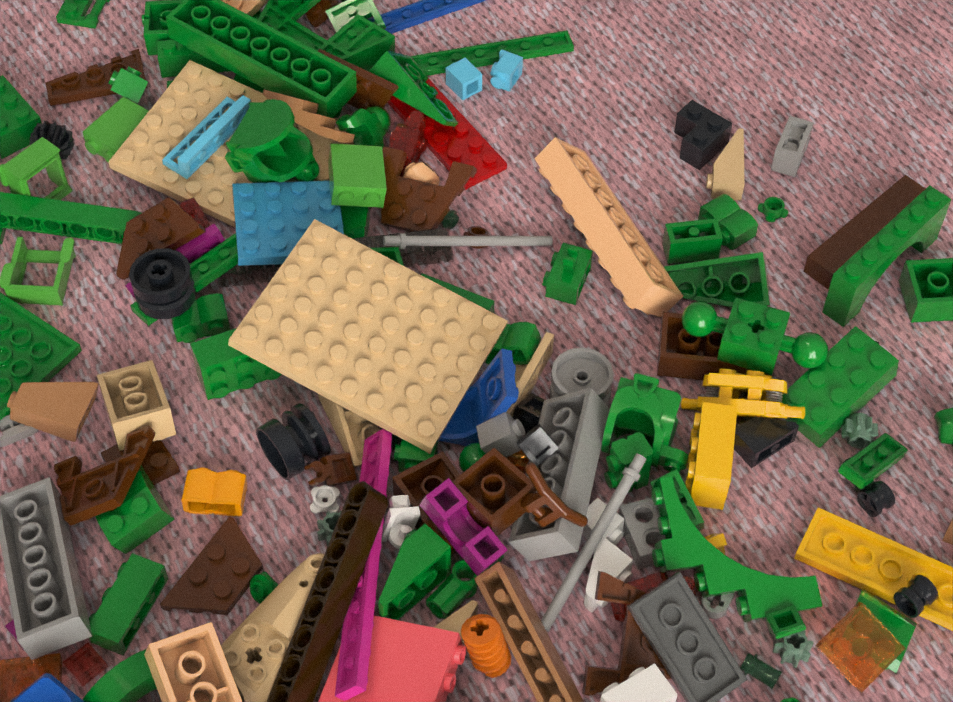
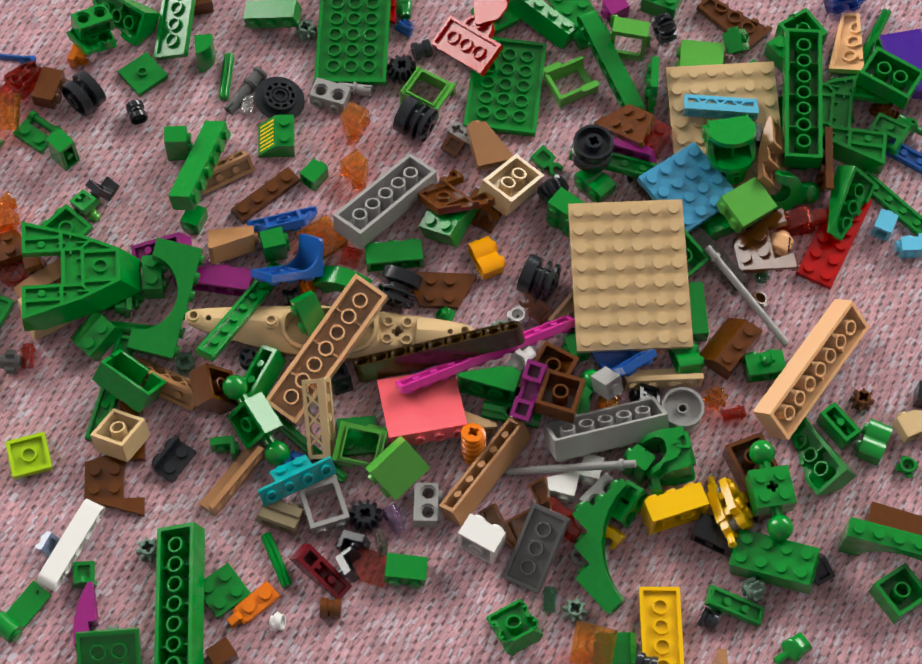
camera: 60 degrees right, 10 degrees up
black tile [517,424,559,466] -> none
reddish brown piece [521,462,588,527] -> none
green slope [765,605,806,639] -> none
none -> black wheel [378,265,423,310]
none -> reddish brown plate [440,132,466,159]
none -> green plate [530,145,563,176]
none -> black gear [537,174,569,204]
none -> green wing [644,56,659,115]
none -> reddish brown slope [699,317,763,380]
none -> clear orange gear [703,385,729,411]
none -> clear red pin [720,405,746,422]
none -> reddish brown gear [849,388,875,413]

